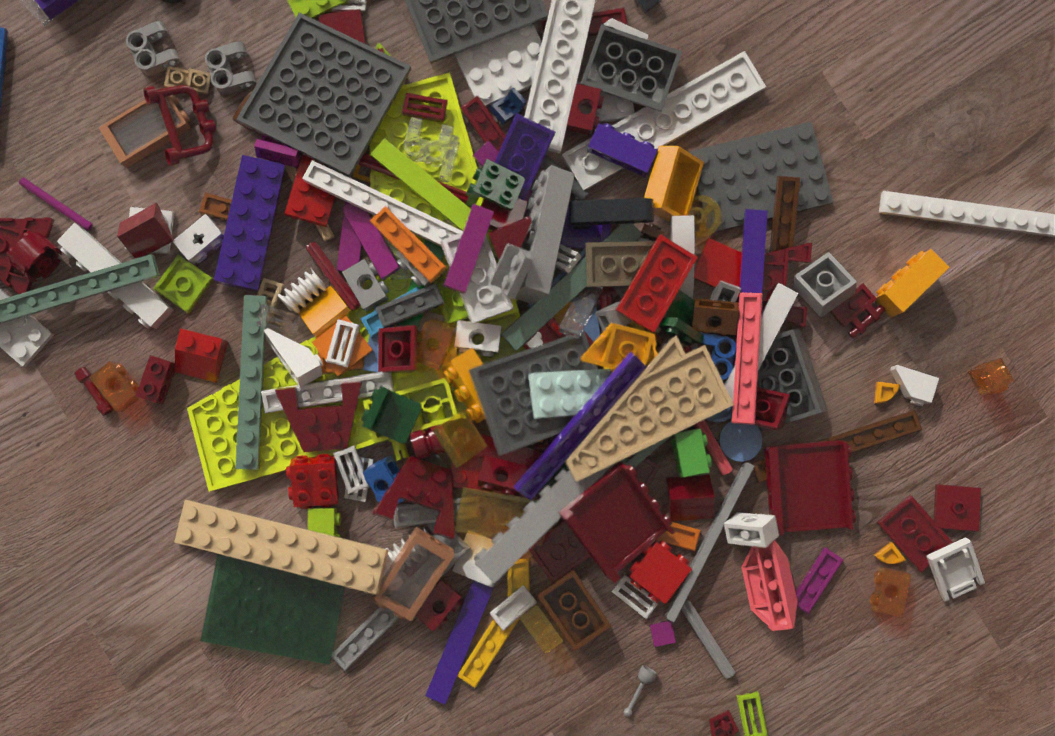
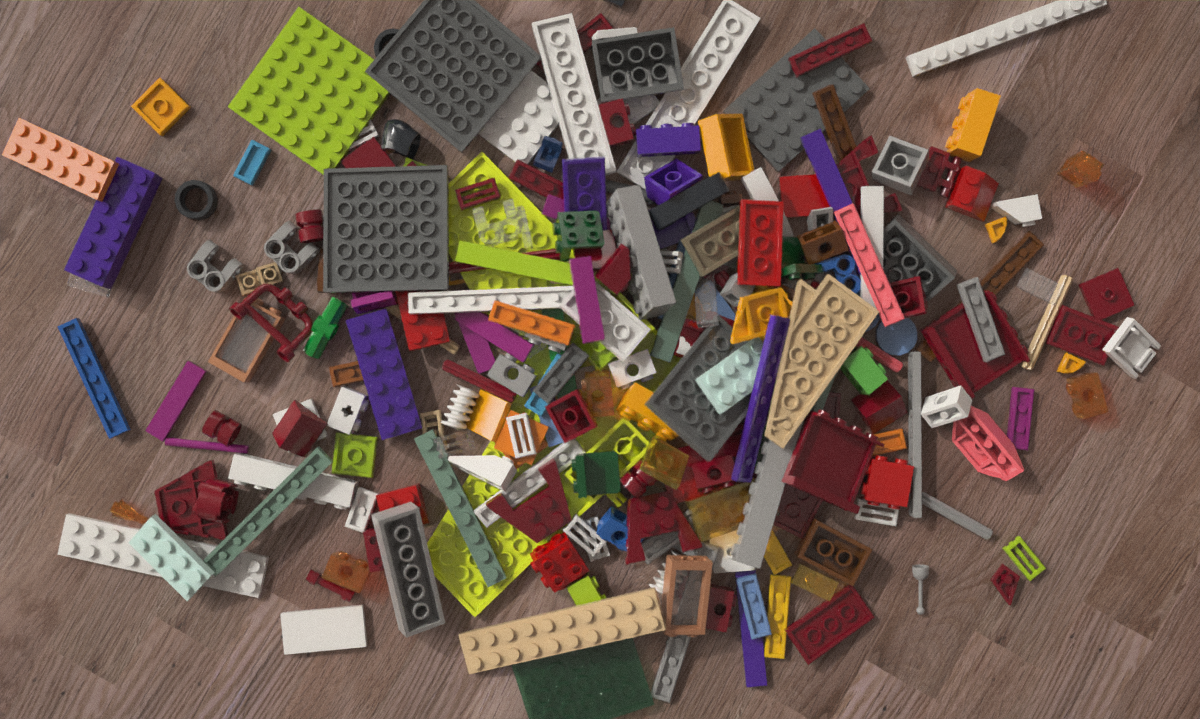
camera: 30 degrees left, 5 degrees up
white tile [489,585,537,630] -> none
light grey bracket [490,244,533,299] -> none
magenta tile [649,620,676,647] -> none
clear yellow piece [688,195,721,238] -> none
none -> magenta tile [145,361,207,442]
none -> dark red wheel [202,410,242,447]
none -> white tile [280,605,367,655]
none -> dark red wheel [295,209,324,243]
none -> green piece [303,296,349,359]
none -> white plate [345,487,378,533]
none -> light grey brick [371,502,445,638]
none -> black piece [381,119,421,160]
none -> dark purple slope [644,158,703,205]
none -> medium blue tile [736,573,772,639]
none -> dark red tile [784,584,875,665]
none -> dark red tile [788,23,873,78]
none -> red slope [945,166,999,222]
none -> light grey tile [957,277,1005,362]
none -> clear tile [1016,268,1065,305]
none -> tan axle [1021,275,1073,370]

